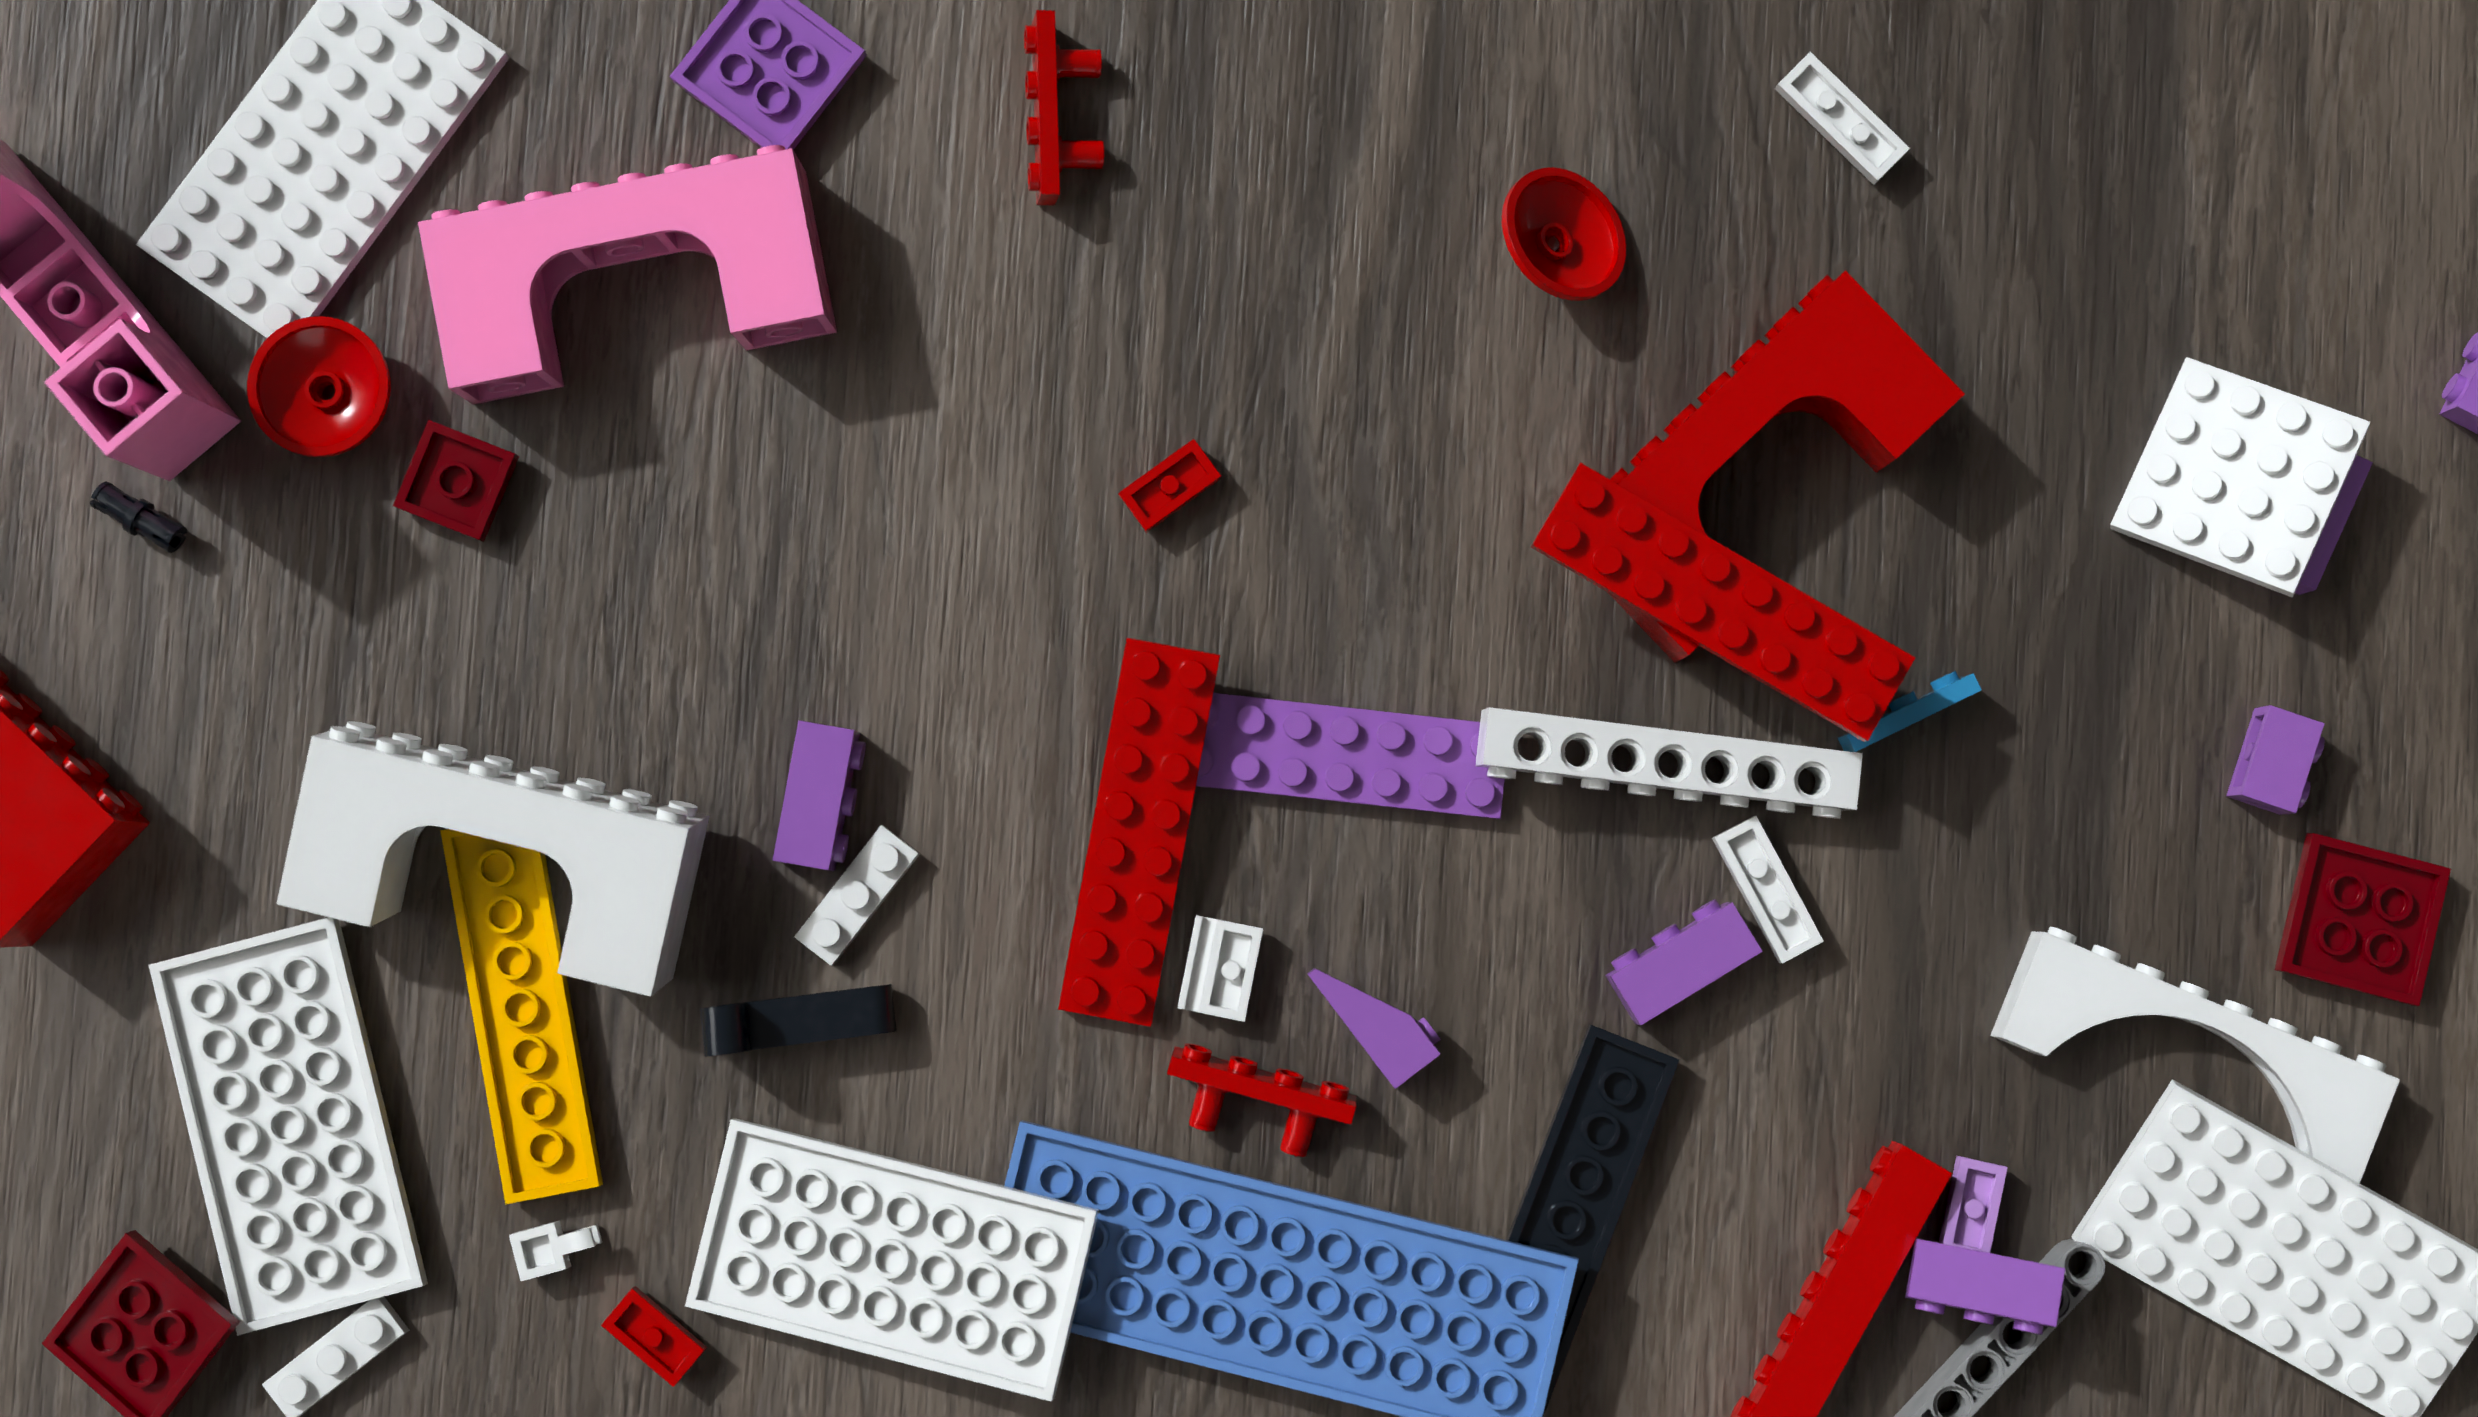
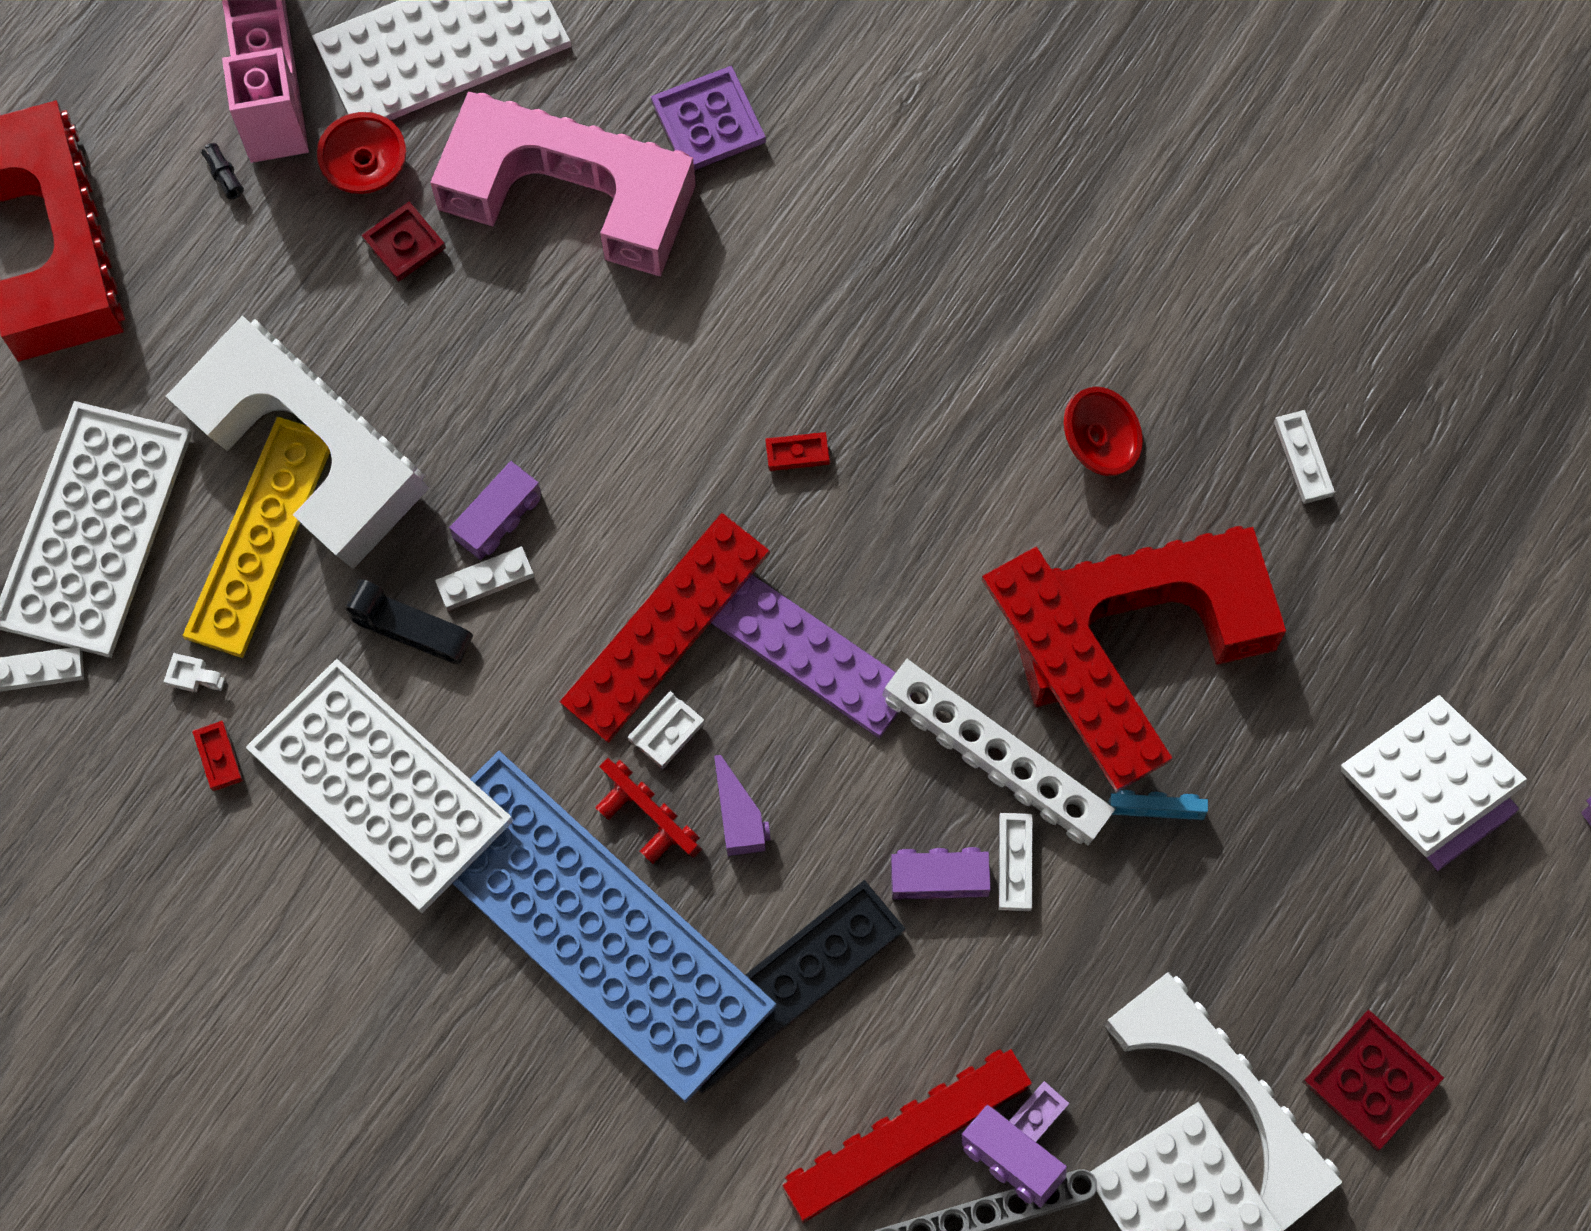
camera: 30 degrees right, 15 degrees down
red plate [1024,10,1104,206] -> none
medium lavender brick [2226,705,2325,815] -> none

